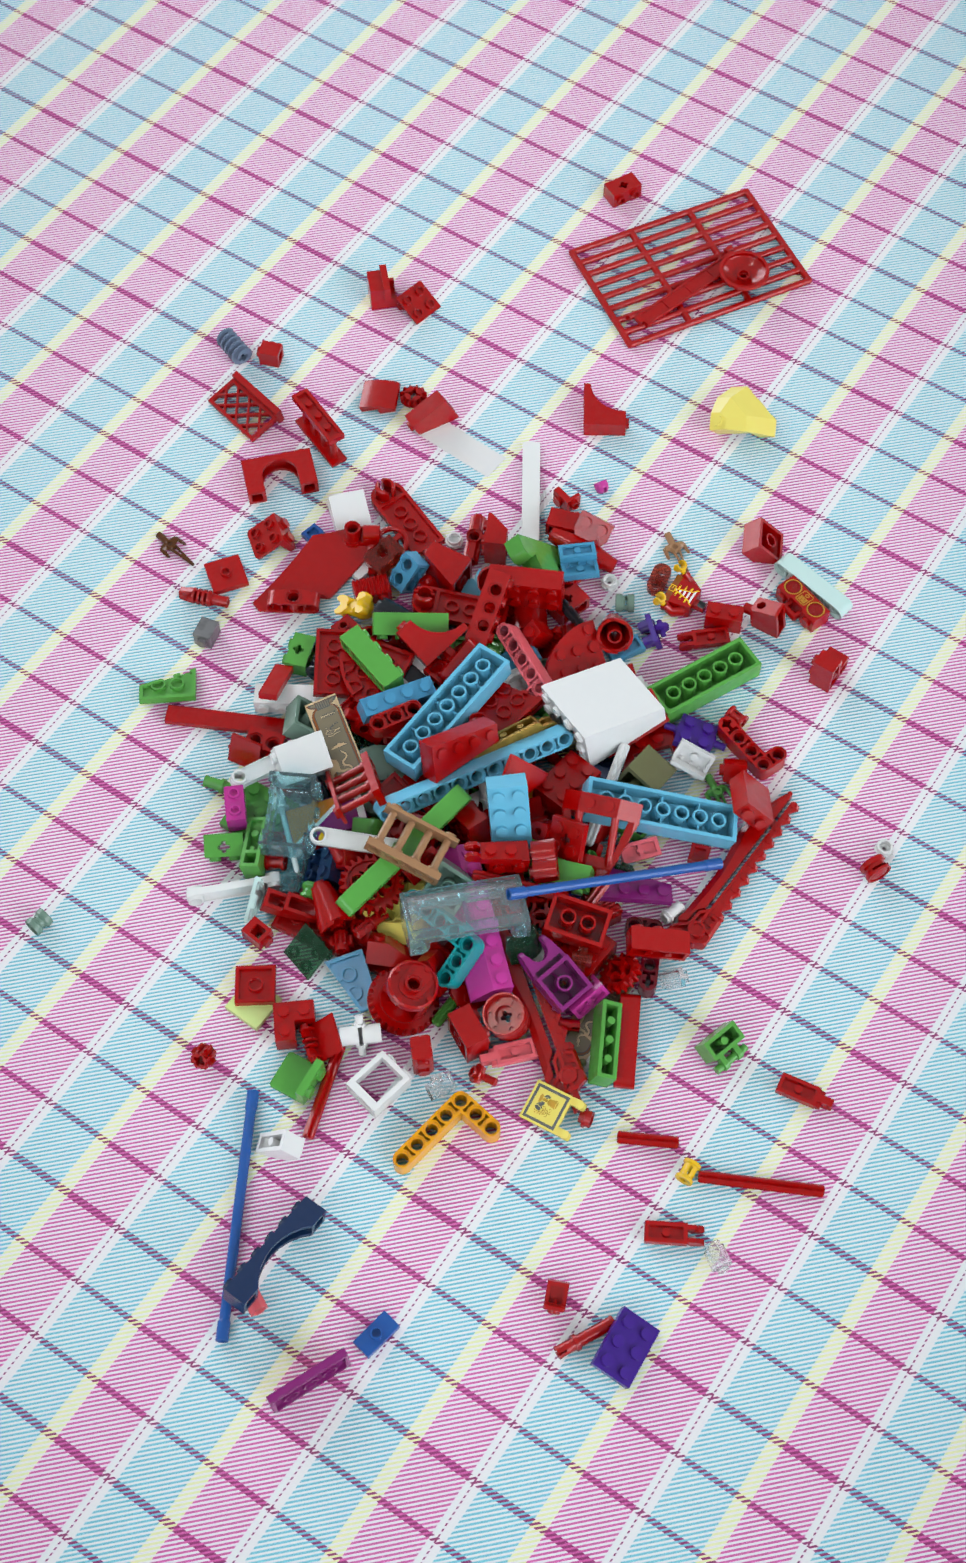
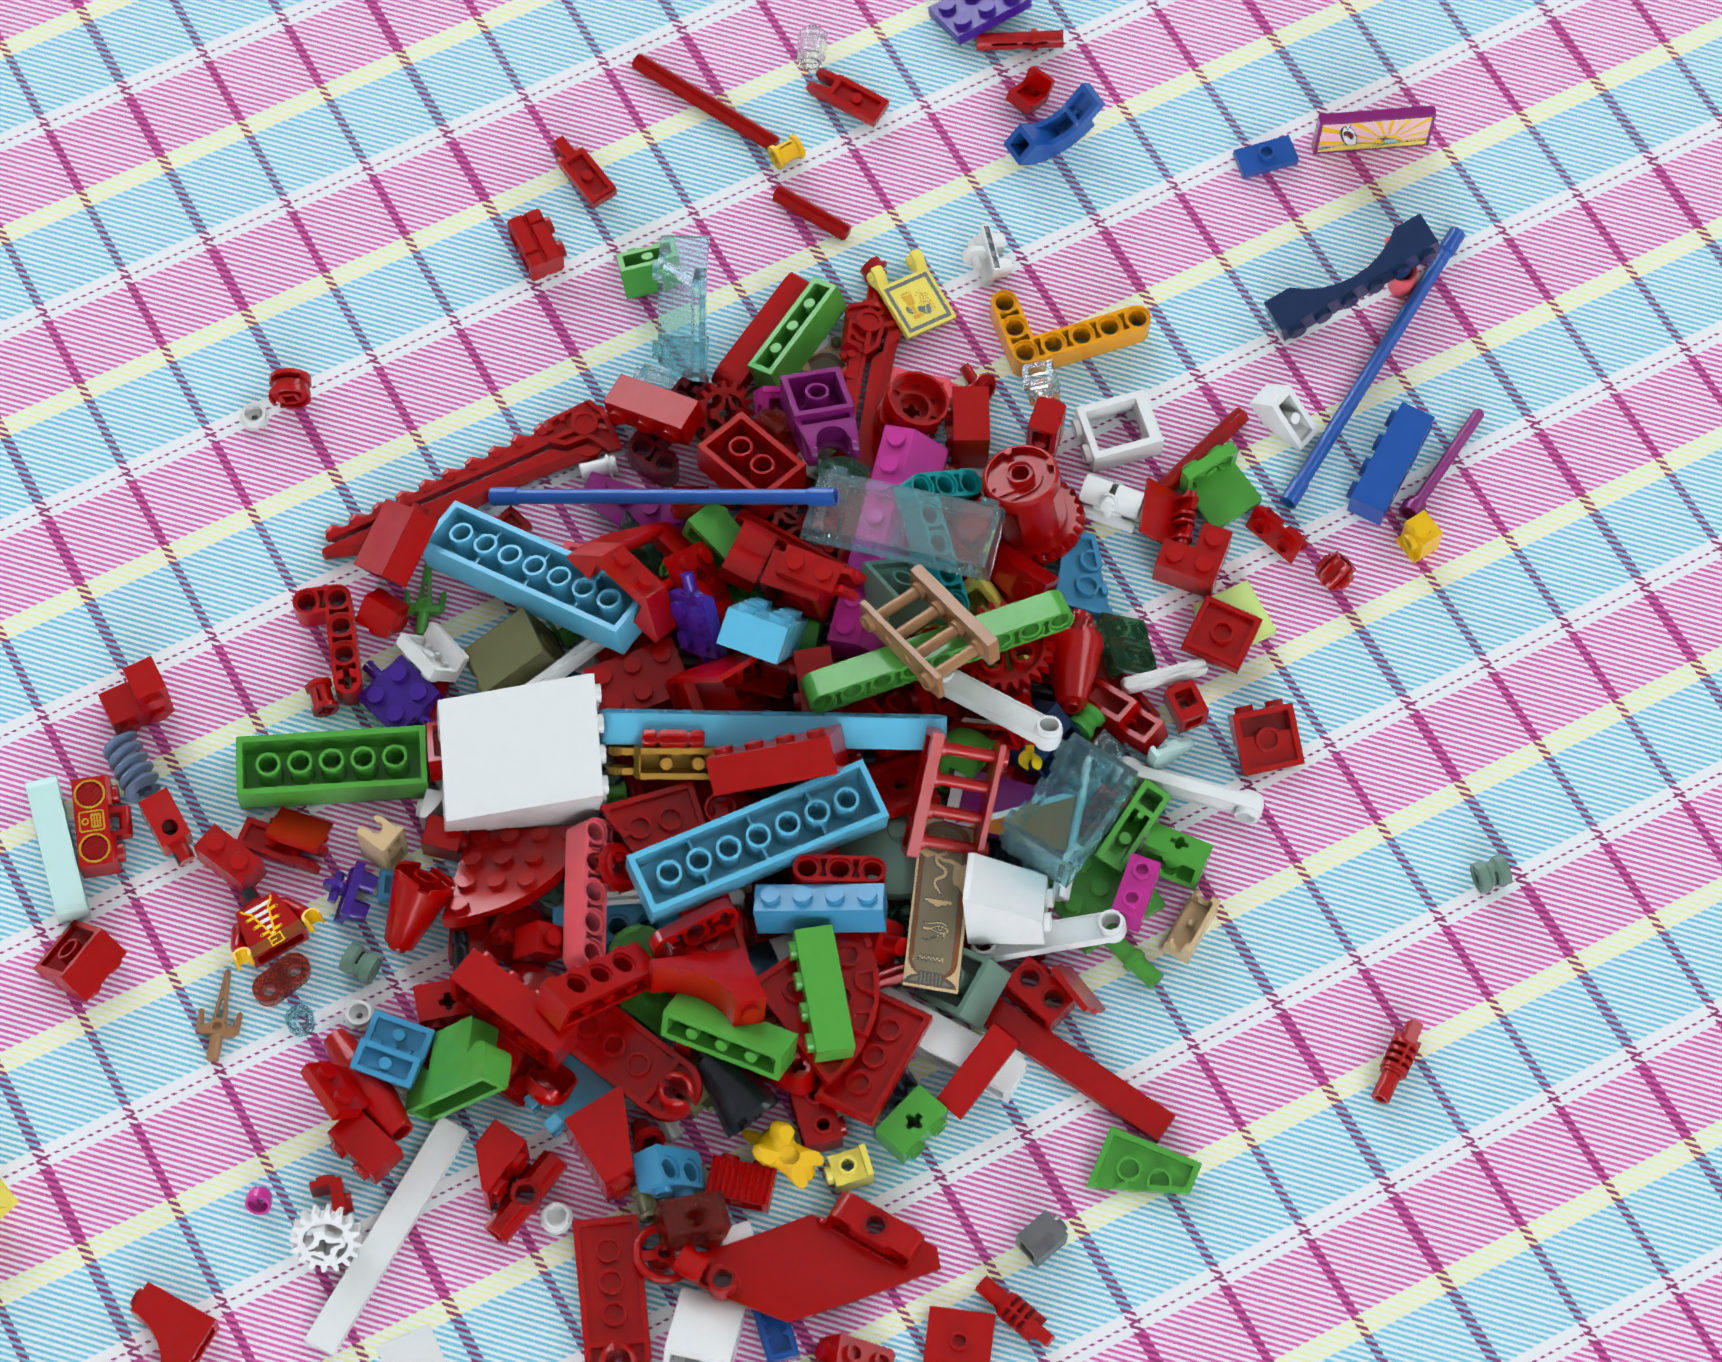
camera: 155 degrees left, 5 degrees up
none -> sand blue piece [103,731,161,803]
none -> red piece [264,807,334,854]
none -> clear light blue bush [285,1004,316,1037]
none -> white gear [289,1204,363,1272]
none -> tan hinge [356,815,409,870]
none -> red brick [507,209,567,281]
none -> red gear [595,843,634,894]
none -> red axle [642,729,705,748]
none -> clear light blue windscreen [652,235,710,382]
none -> dark purple plate [668,571,727,664]
none -> light yellow brick [823,1143,875,1194]
none -> white hips [961,224,1013,286]
none -> blue arch [1003,83,1105,165]
none -> white axle [1120,658,1208,695]
none -> tan hinge [1160,890,1220,964]
none -> red plate [1228,698,1305,776]
none -> red hinge [1245,505,1309,564]
none -> blue brick [1346,402,1435,526]
none -> red hinge [1371,1019,1423,1104]
none -> yellow brick [1395,510,1443,563]
none -> magenta piece [1399,408,1484,520]

